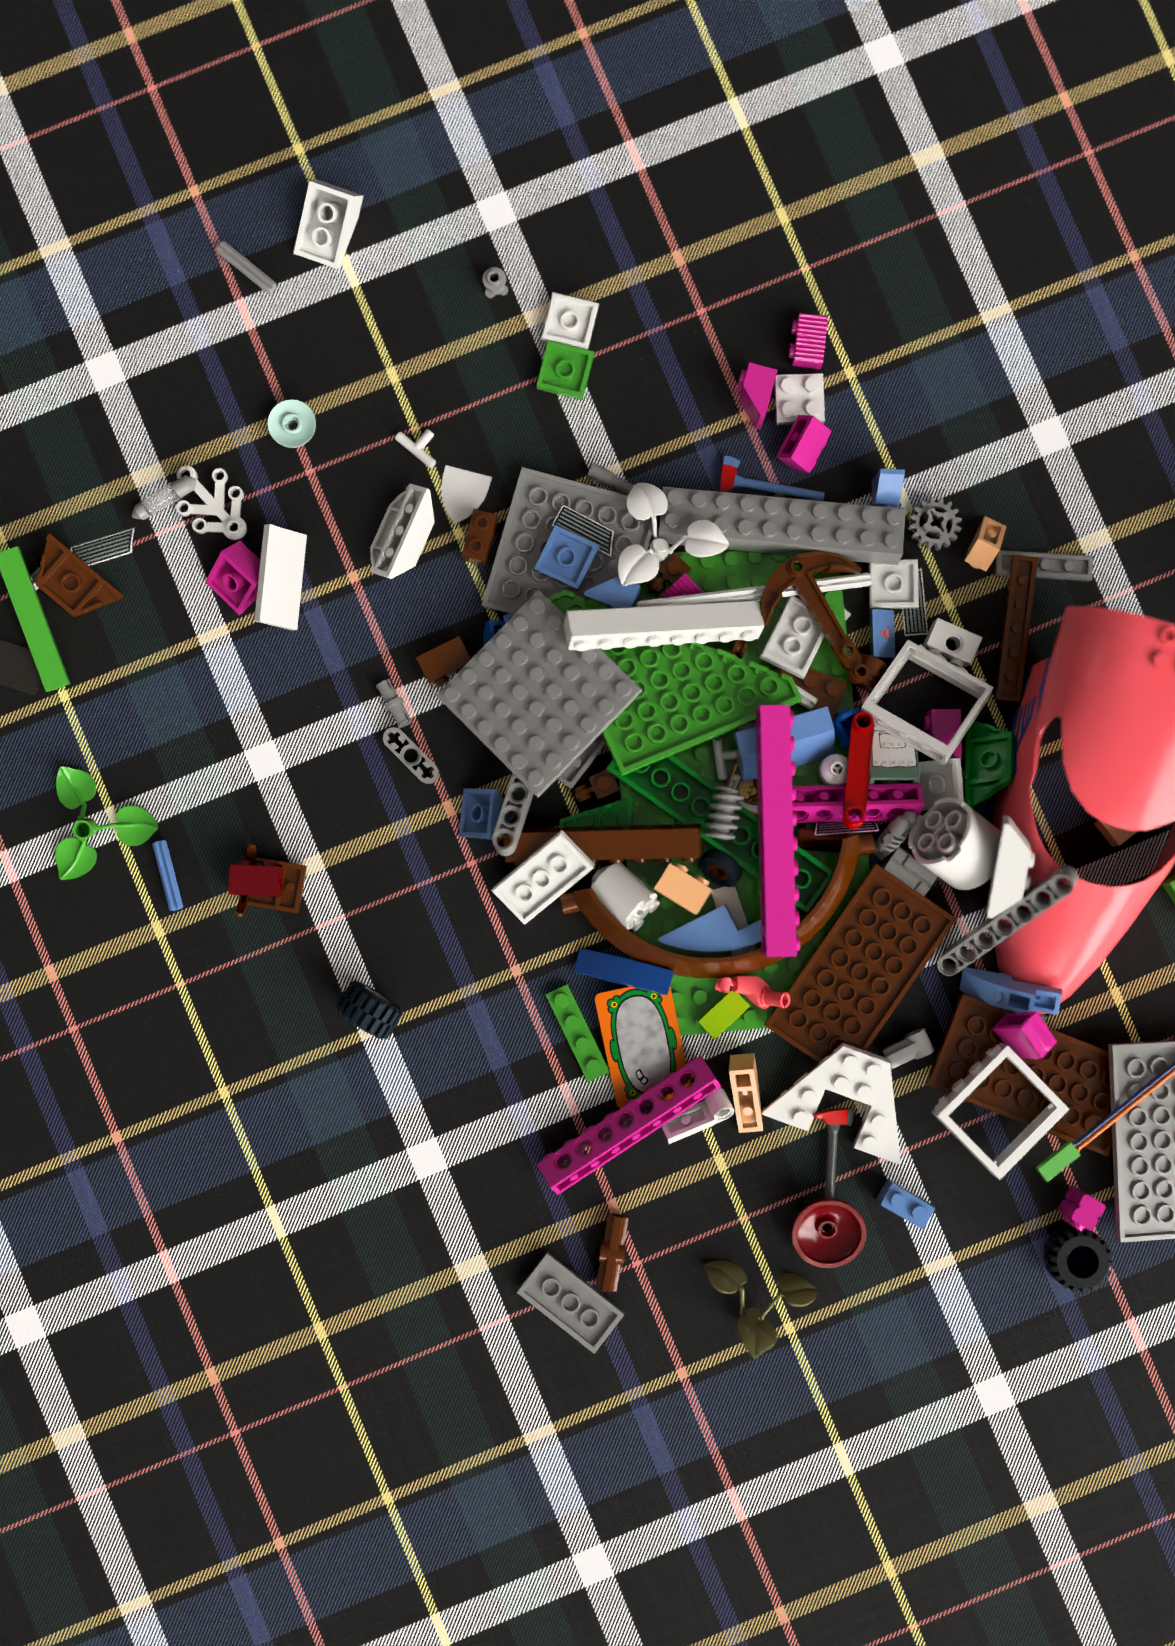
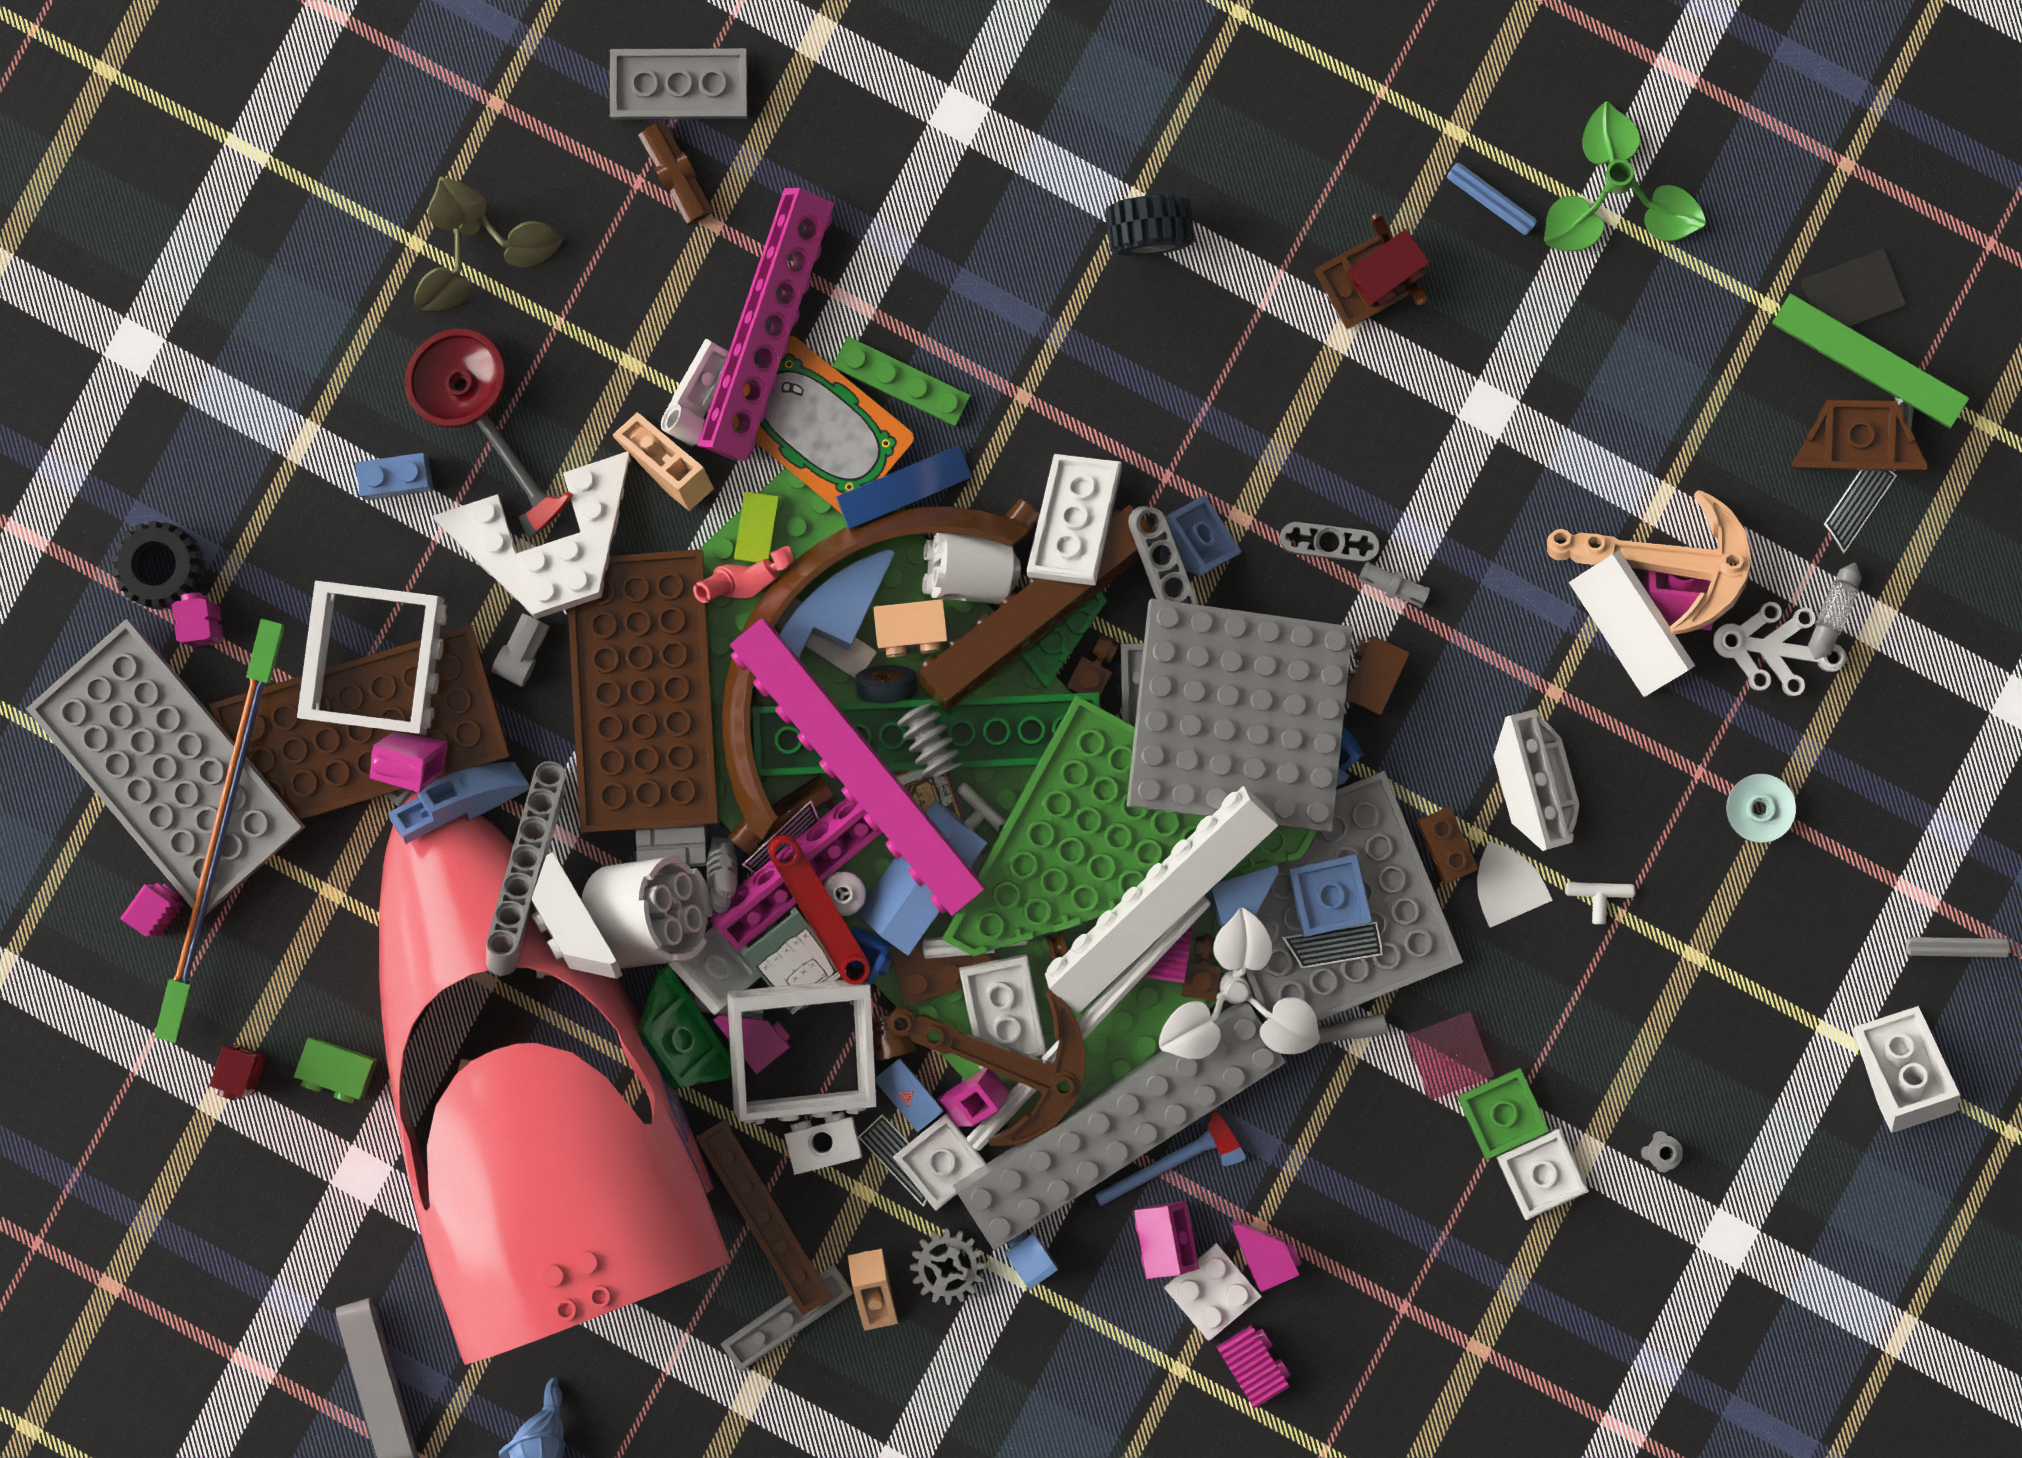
camera: 145 degrees right, 0 degrees up
none -> dark pink slope [936,1068,1010,1127]
none -> clear pink plate [1405,1011,1495,1100]
none -> light nougat piece [1547,490,1751,635]

